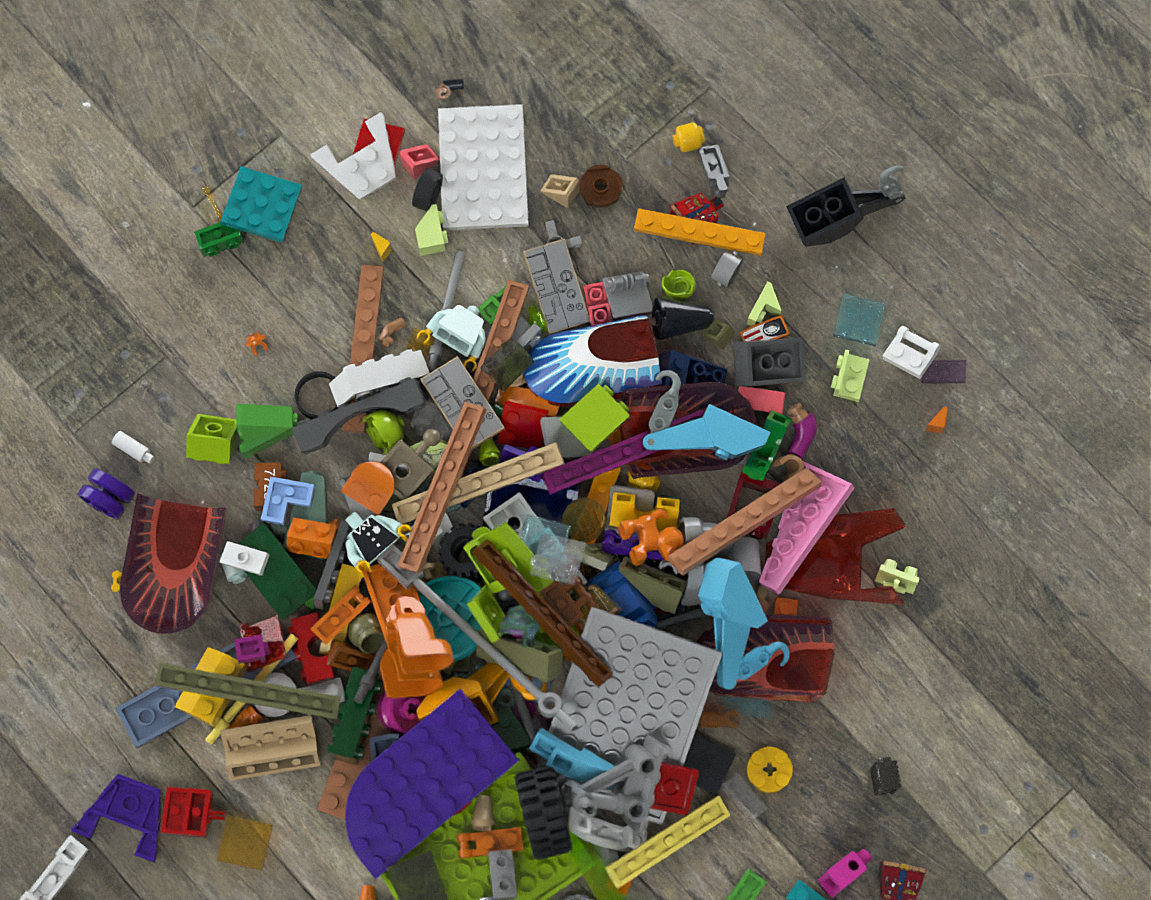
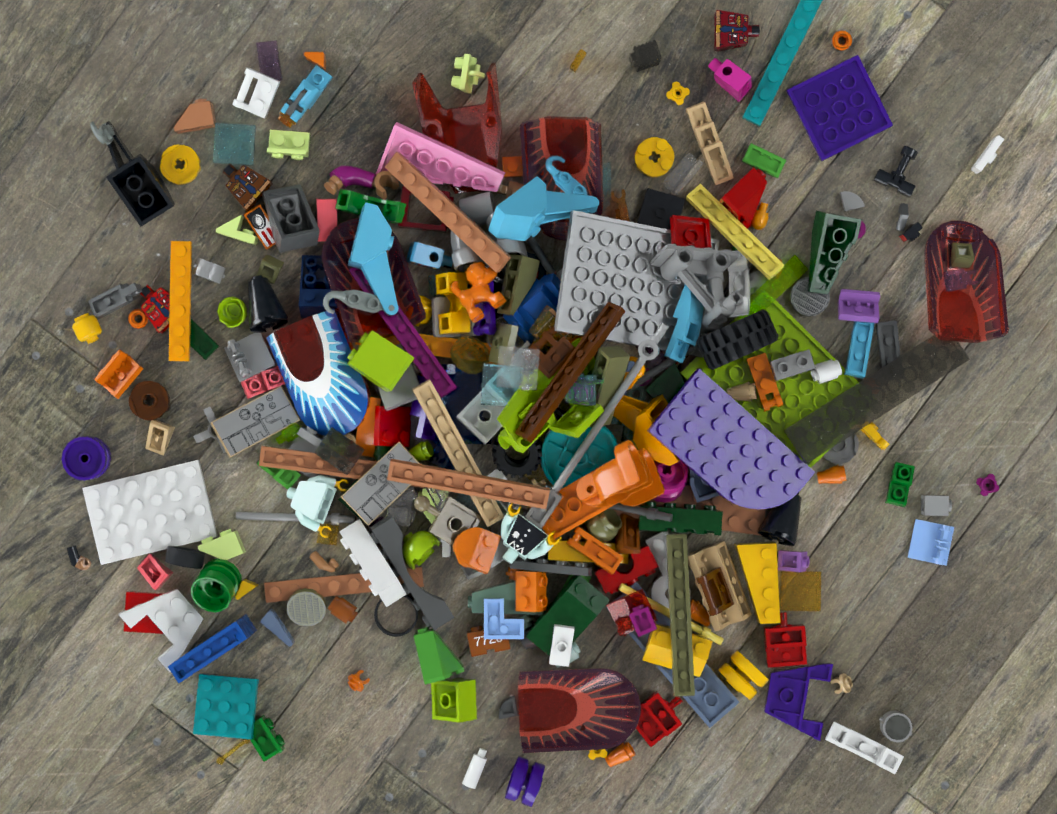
camera: 105 degrees left, 15 degrees up
none -> dark purple wheel [61,436,111,481]
none -> orange bracket [94,350,144,399]
none -> orange plate [128,309,149,329]
none -> yellow plate [160,145,201,185]
none -> blue window [168,614,257,683]
none -> nougat slope [174,99,217,134]
none -> dark green plate [190,319,220,360]
none -> green wheel [191,559,242,613]
none -> torso [223,164,273,211]
none -> sand blue slope [260,608,295,647]
none -> medium azure plate [277,65,333,128]
none -> tile [286,588,326,626]
none -> dark orange brick [328,596,358,624]
none -> dark azure torso [406,241,453,270]
none -> dark grey tile [499,695,519,719]
none -> clear yellow tile [570,49,587,73]
none -> orange cone [605,741,636,767]
none -> red plate [635,691,683,747]
none -> yellow plate [666,82,690,105]
none -> tan slope [686,101,734,185]
none -> reddish brown plate [696,567,734,616]
none -> yellow wheel [718,650,769,700]
none -> red slope [719,167,767,229]
none -> yellow wedge [734,542,780,624]
none -> light orange cylinder [751,202,769,230]
none -> black cone [758,493,802,546]
none -> medium lavender bracket [778,550,810,572]
none -> tan plate [831,673,853,694]

